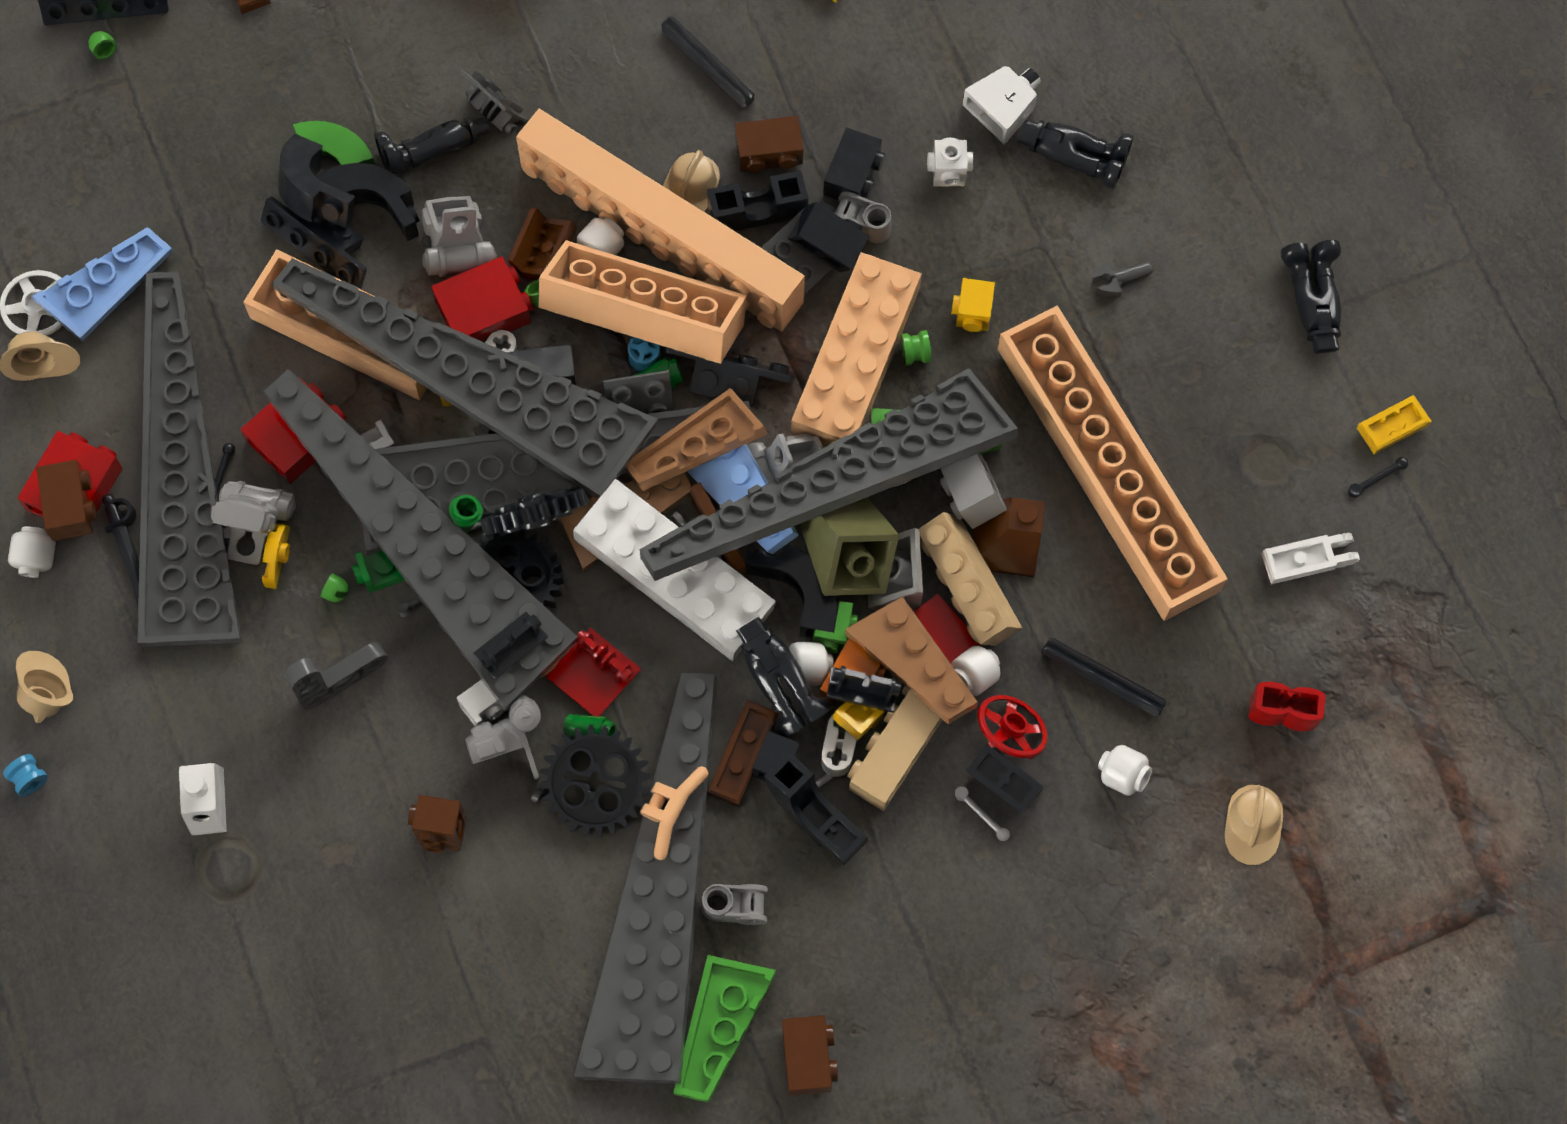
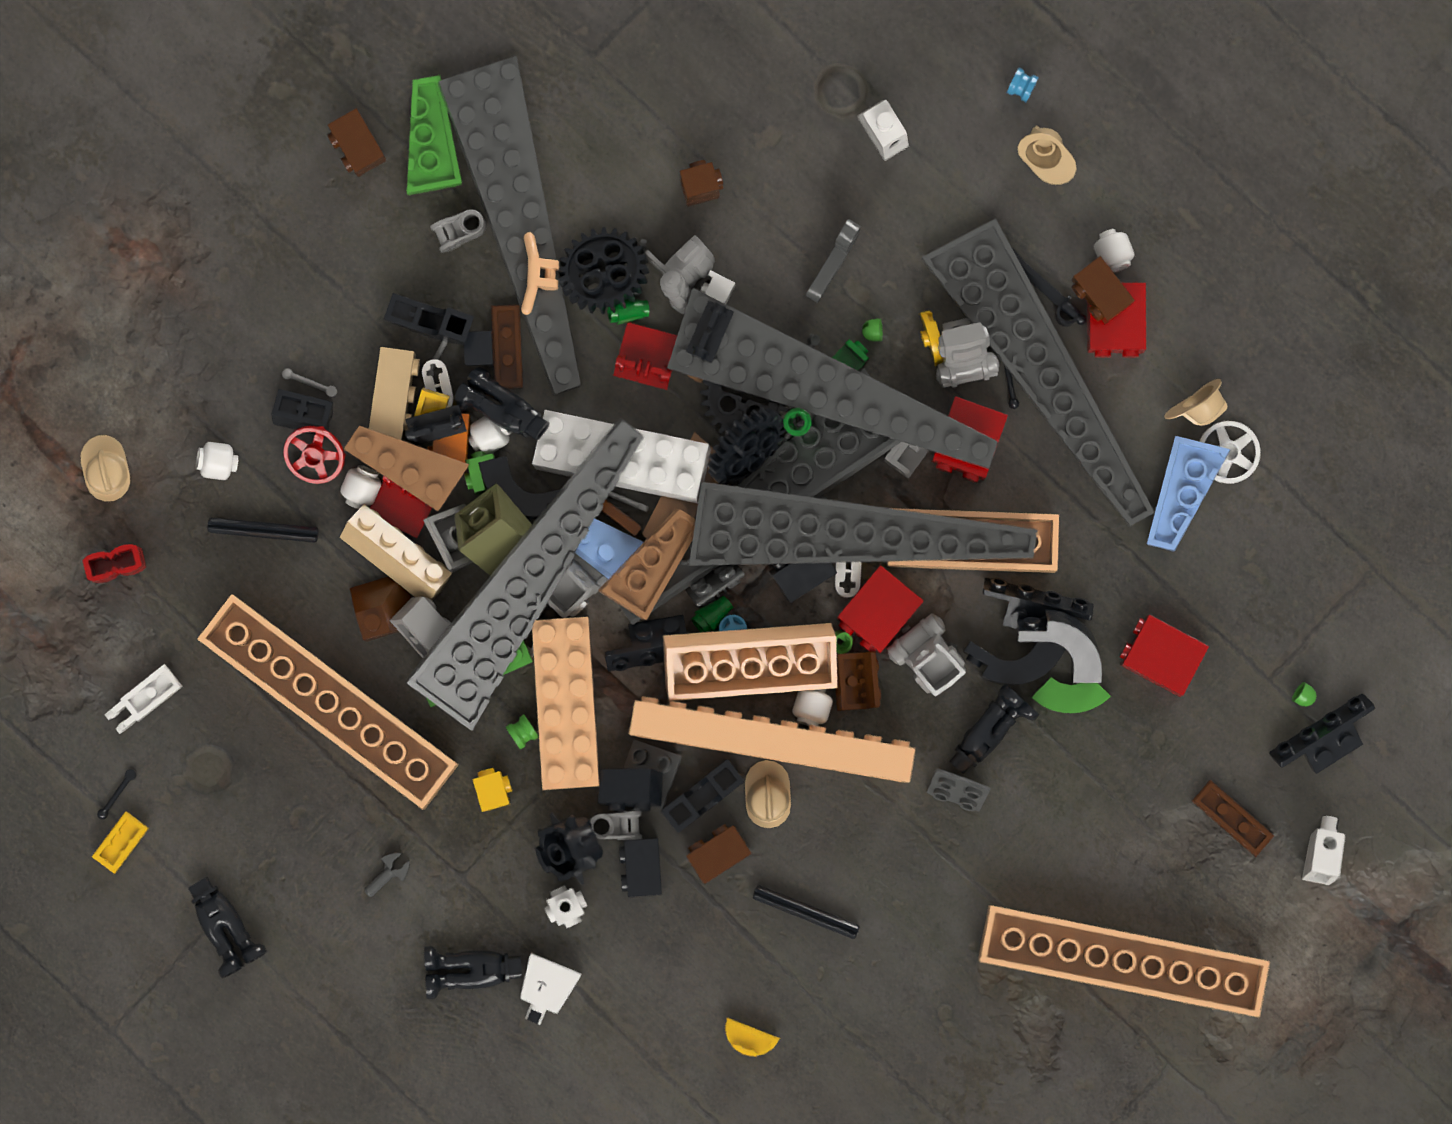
camera: 155 degrees right, 15 degrees up
none -> black brick [535,813,603,885]
none -> red brick [1119,615,1209,697]

